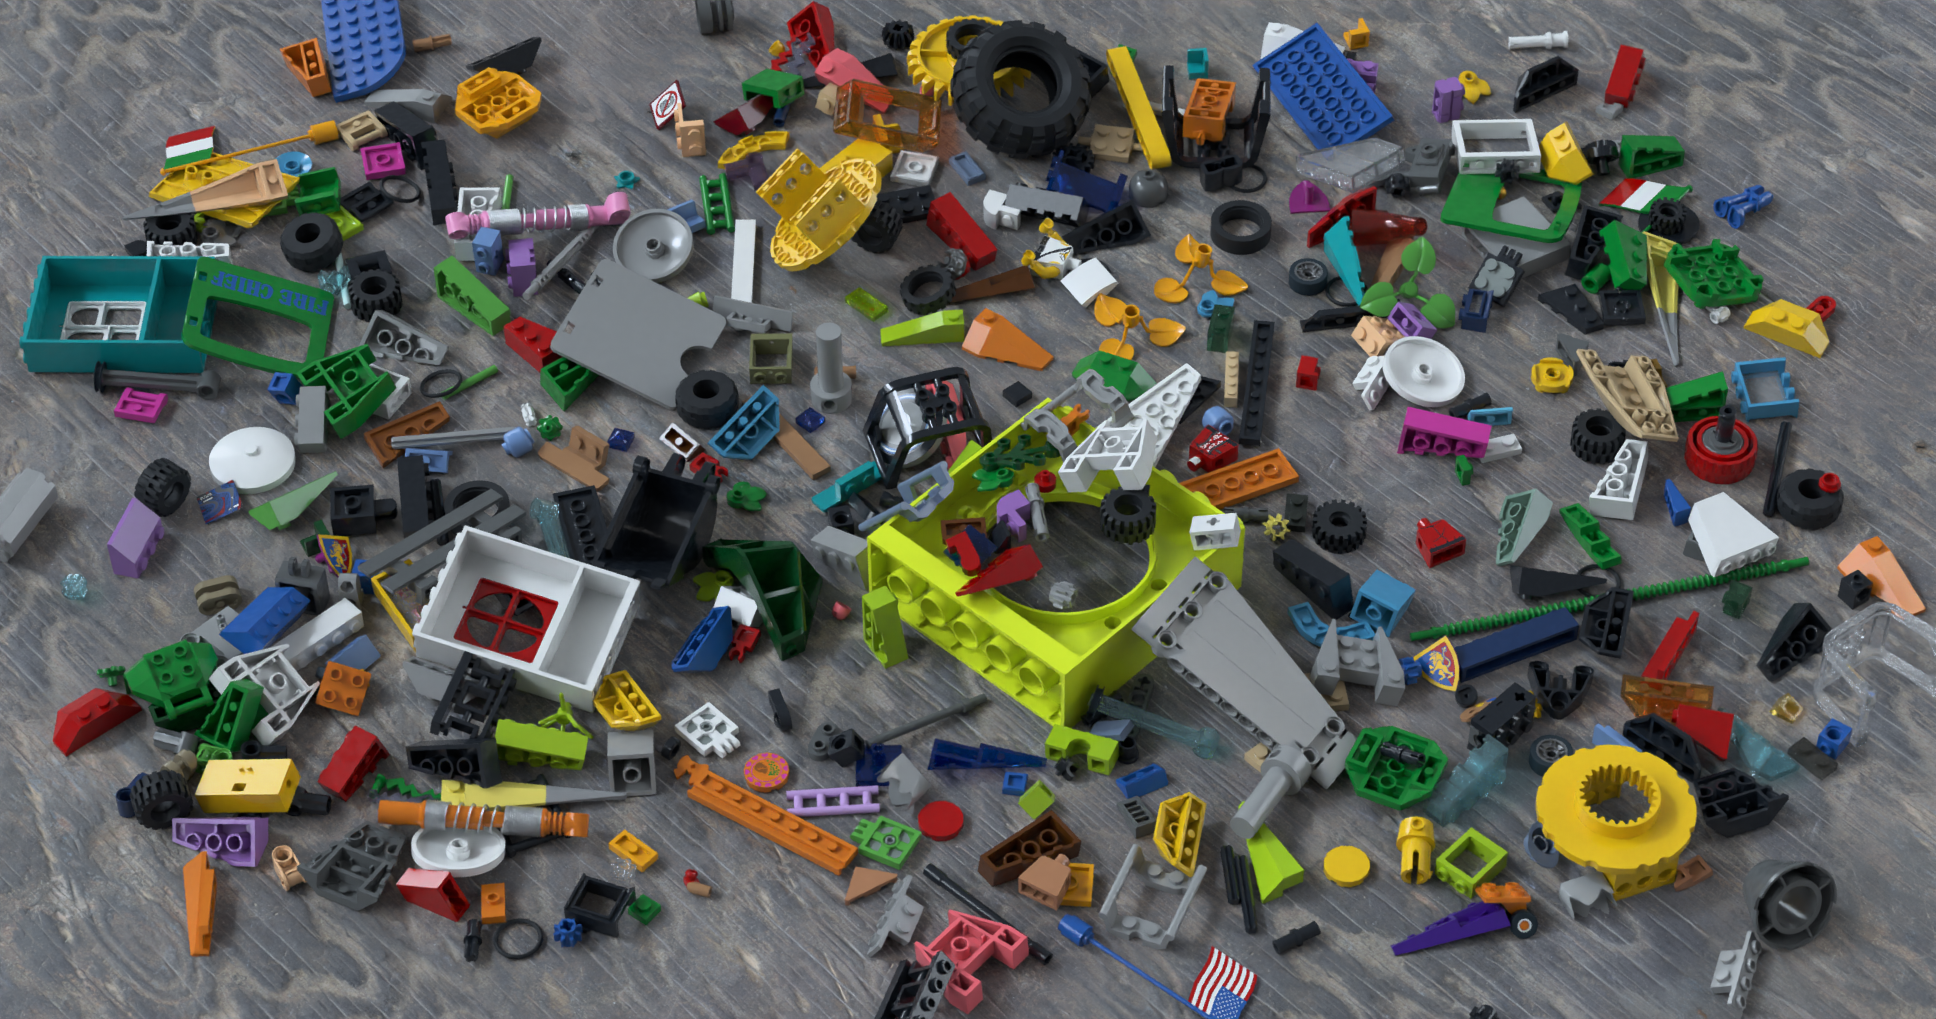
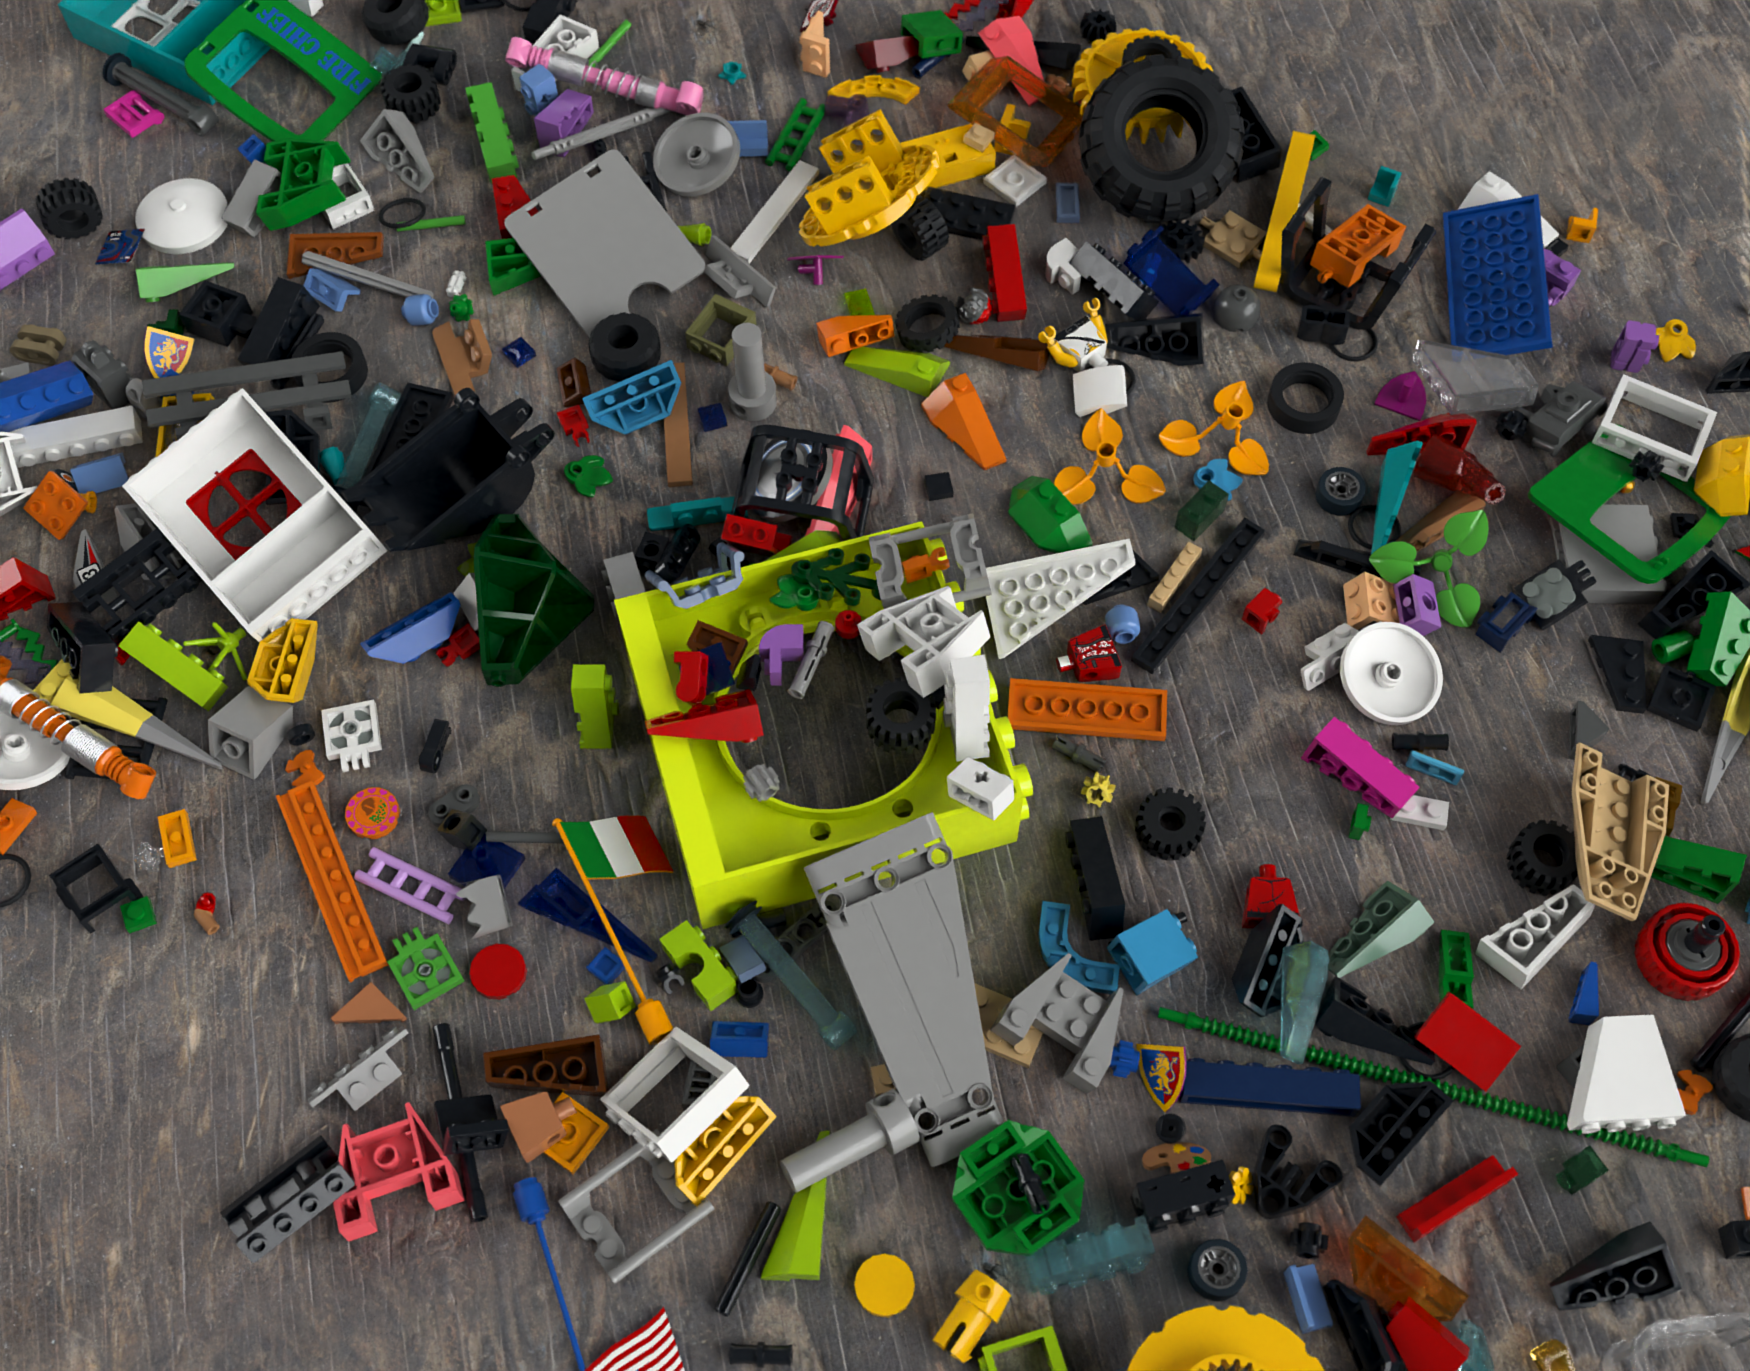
camera: 30 degrees right, 15 degrees up
blue gear [553,918,582,947] -> none
coral hinge [832,601,851,620] -> none
black axle [1220,845,1241,905] -> none
pearl dark grey plate [1284,493,1308,532] -> none
yellow plate [1531,357,1574,393] -> none
none -> light grey slope [73,529,118,607]
none -> black bracket [434,1094,509,1156]
none -> flag [552,815,674,1045]
none -> white window [600,1027,750,1163]
none -> red panel [721,514,793,557]
none -> magenta shield [787,255,844,285]
none -> orange slope [816,315,895,357]
none -> white wedge [943,655,990,762]
none -> tan plate [963,123,995,152]
none -> medium nougat axle [1045,74,1073,96]
none -> black wedge [1231,904,1305,1017]
none -> clear light blue wedge [1280,940,1329,1065]
none -> black gear [1289,1222,1329,1259]
none -> red tile [1414,992,1521,1092]
none -> orange piece [1677,1070,1713,1115]

